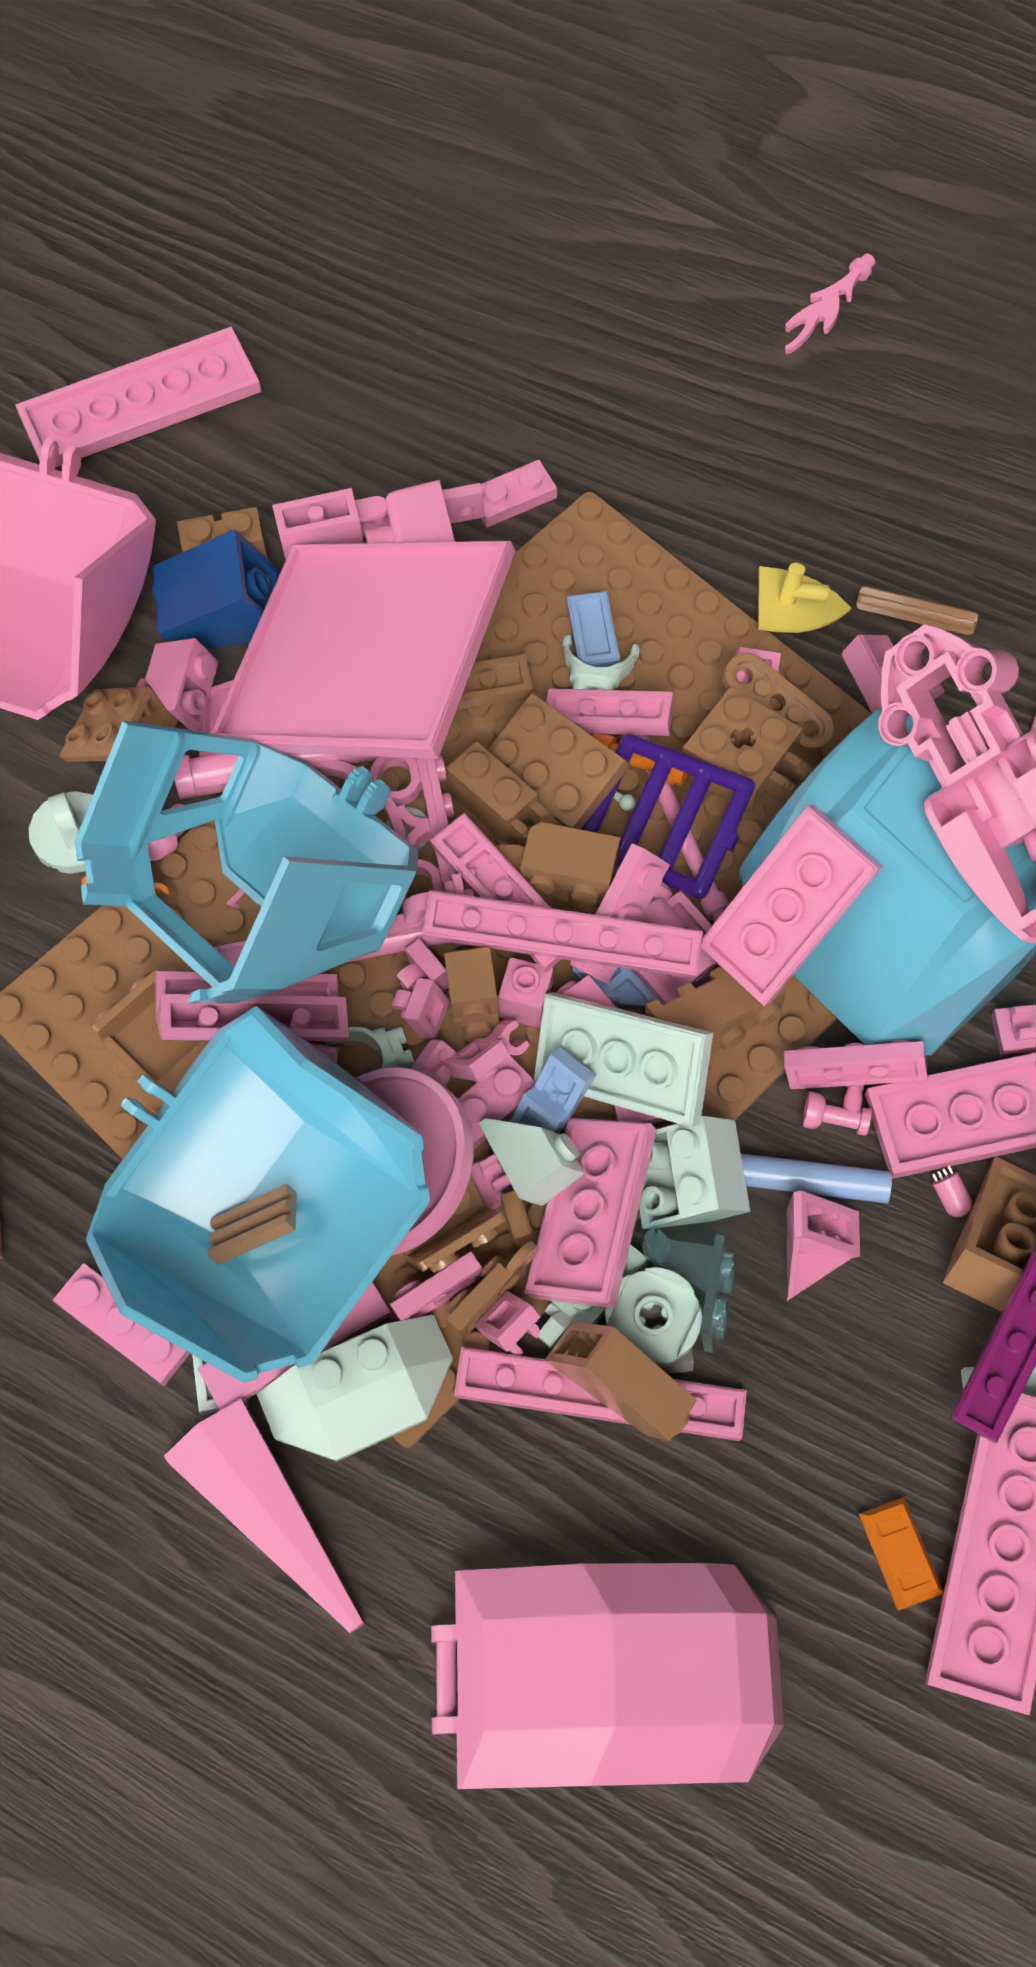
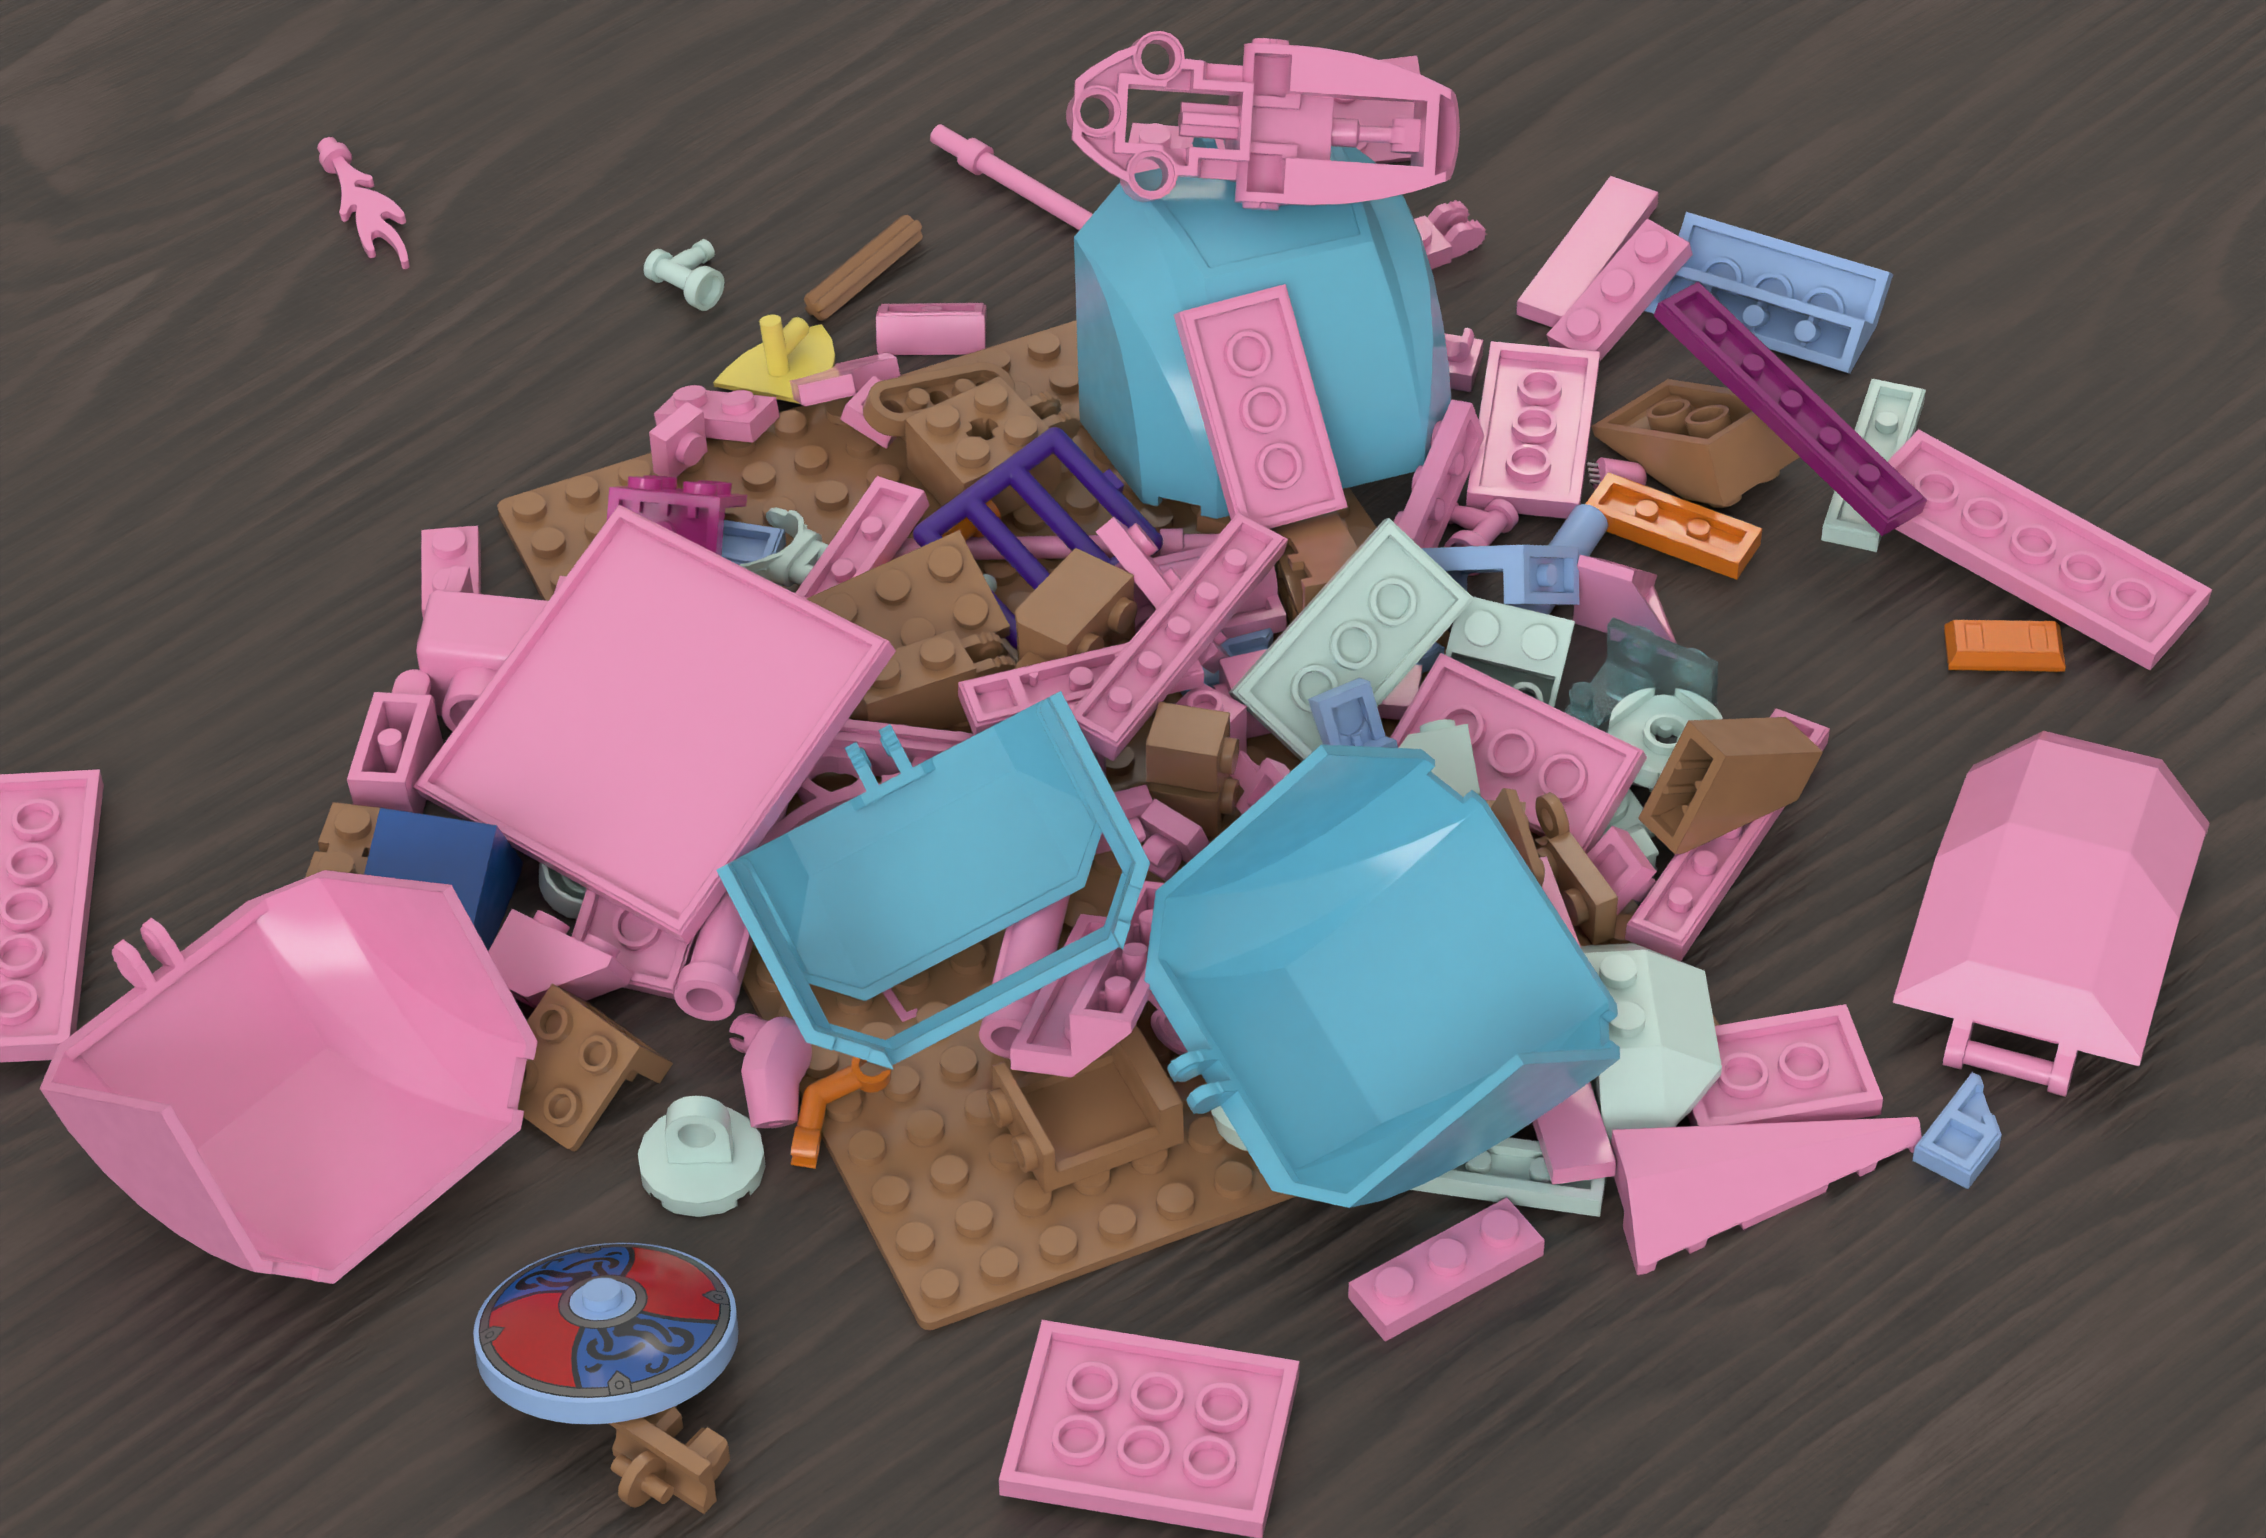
camera: 70 degrees left, 20 degrees down
medium nougat tile [208,1184,297,1265] -> none
none -> dark pink bracket [607,475,747,556]
none -> light aqua piece [644,239,724,311]
none -> bright pink plate [649,402,708,478]
none -> bright pink plate [654,385,780,443]
none -> bright pink tile [790,352,900,406]
none -> light blue panel [1421,545,1579,605]
none -> orange plate [1586,472,1762,580]
none -> bright pink plate [1687,1004,1883,1126]
none -> light blue tile [1912,1072,2002,1189]

